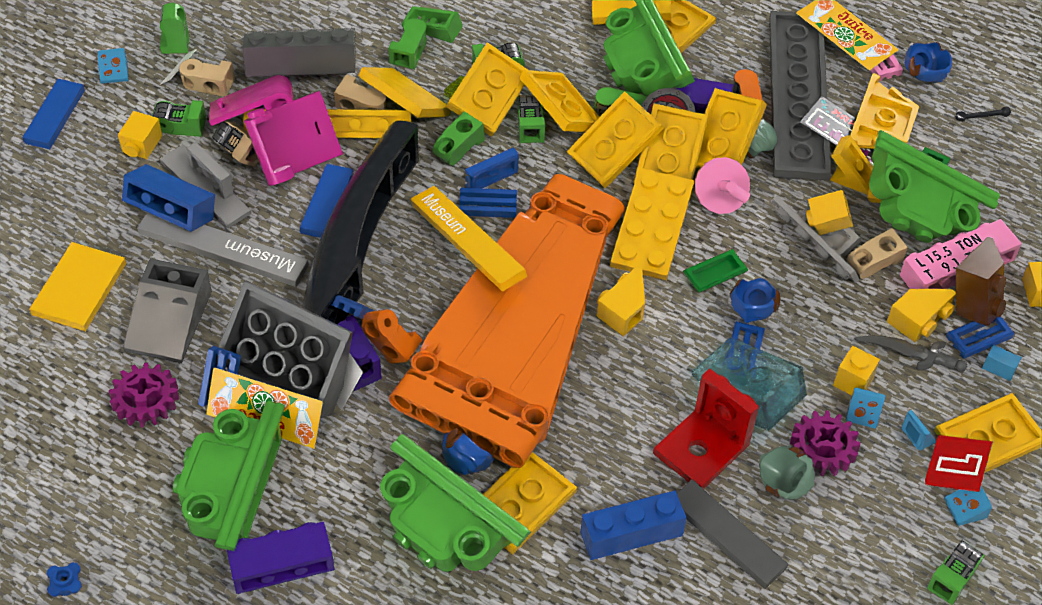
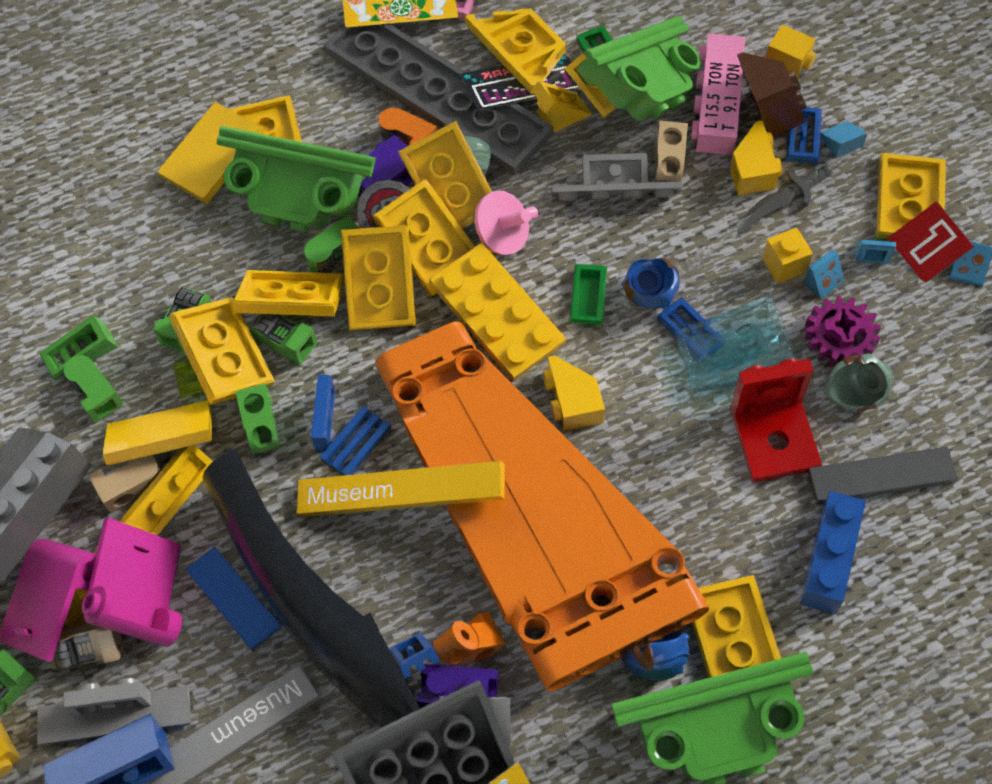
camera: 50 degrees left, 10 degrees up
yellow brick [806,190,853,236] -> none

